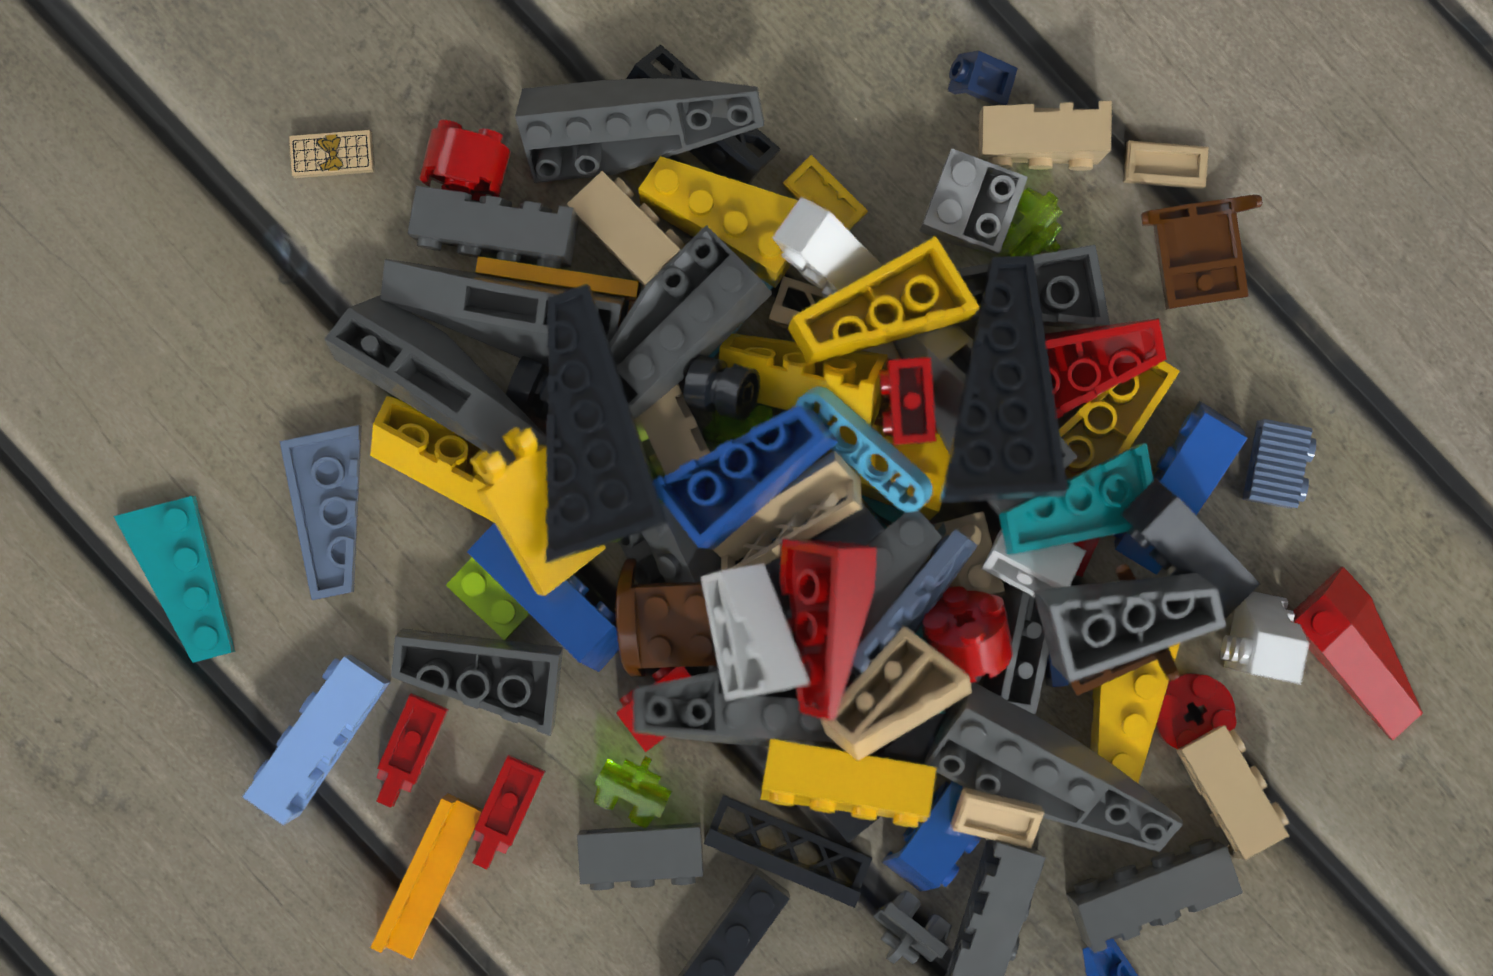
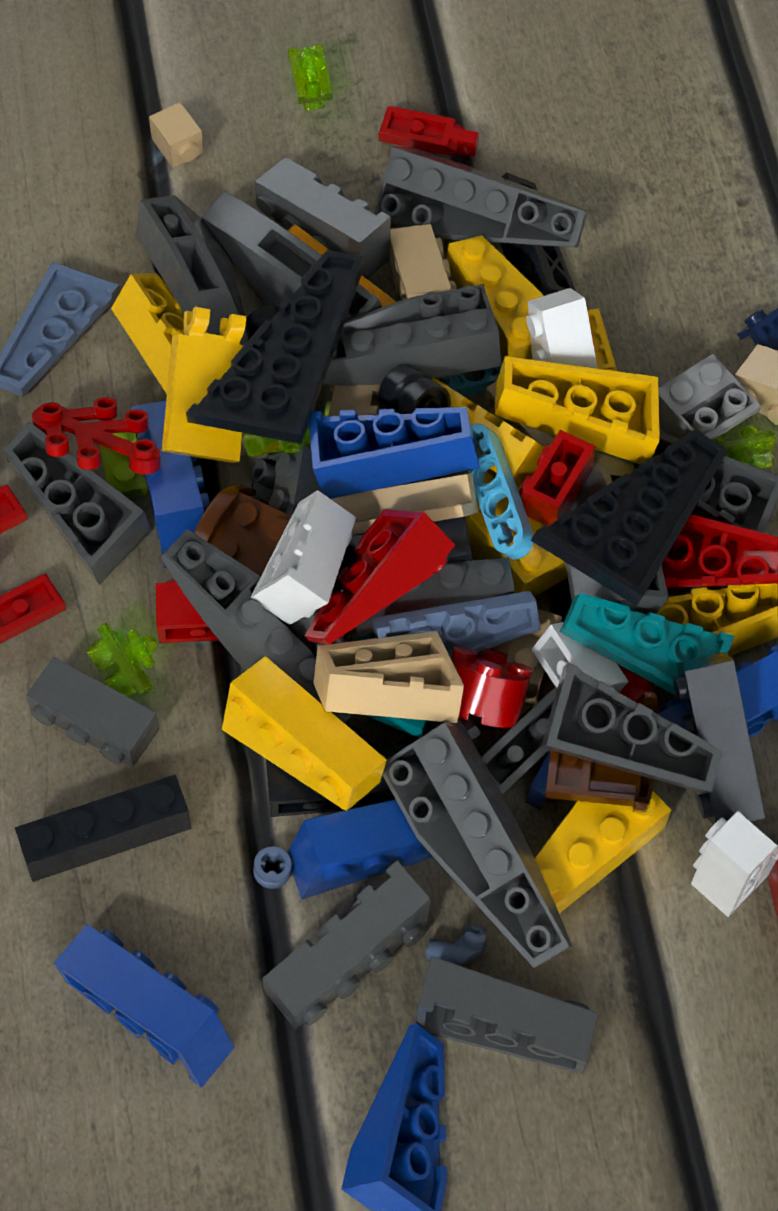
camera: 35 degrees right, 25 degrees down
tan tile [289,130,375,178] -> none
red brick [419,120,510,201] -> none
black fence [704,794,872,908] -> none
dark grey hips [873,890,952,964] -> none
tan tile [951,787,1044,849] -> none
red plate [1155,673,1237,749] -> none
tan wedge [1176,725,1289,860] -> none
none -> red plant [32,397,161,474]
none -> tan brick [149,102,203,168]
none -> sand blue bush [253,846,292,889]
none -> clear neon green hips [288,44,333,111]
none -> red hinge [378,106,479,157]
none -> sand blue arm [425,925,487,967]

